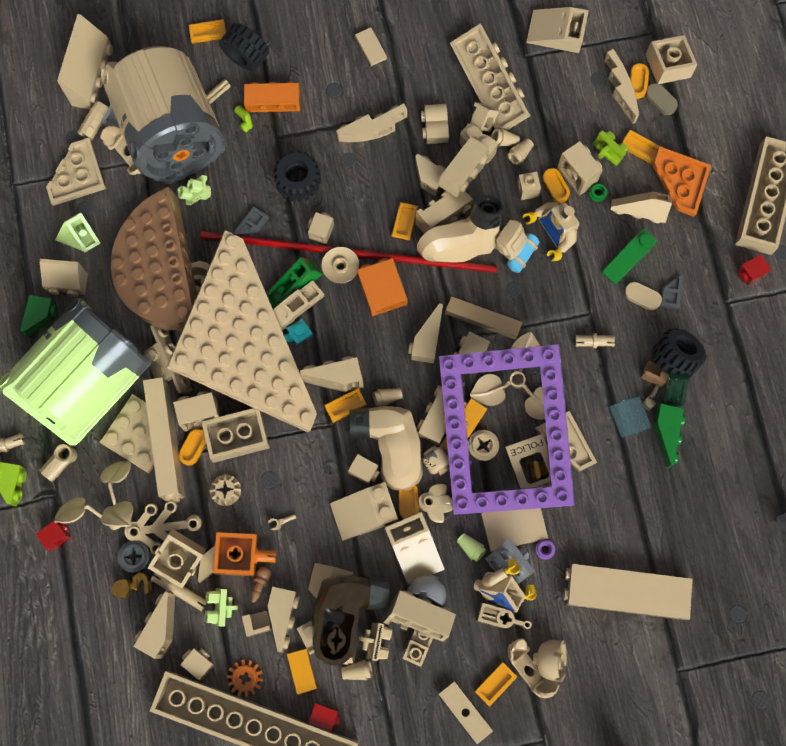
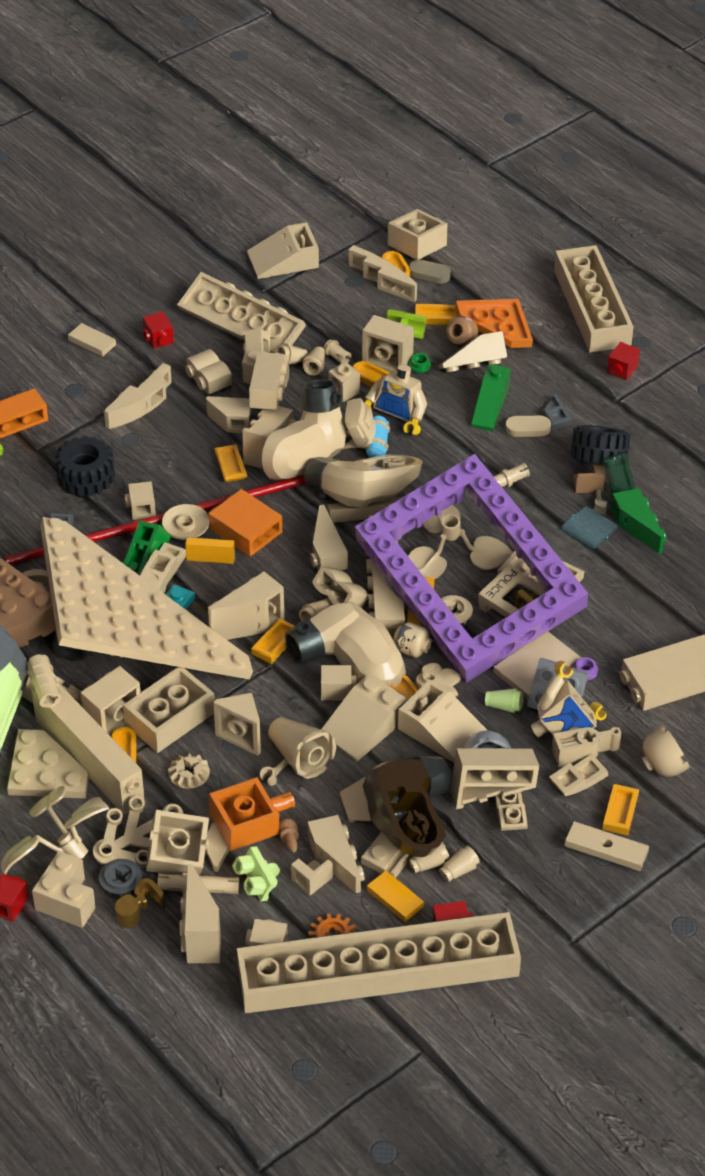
camera: 30 degrees left, 30 degrees down
tan hips [357,622,392,661] -> none
tan piece [508,638,559,698] -> none
none -> tan axle [27,654,62,708]
none -> tan brick [32,851,96,928]
none -> red brick [143,311,174,349]
none -> light orange tile [186,537,235,564]
none -> tan slope [214,693,261,756]
none -> tan cone [268,717,336,779]
none -> tan piece [304,454,423,508]
none -> tan brick [312,567,369,608]
none -> tan pin [323,340,351,364]
none -> medium nougat head [446,317,478,346]
none -> tan slope [549,754,608,796]

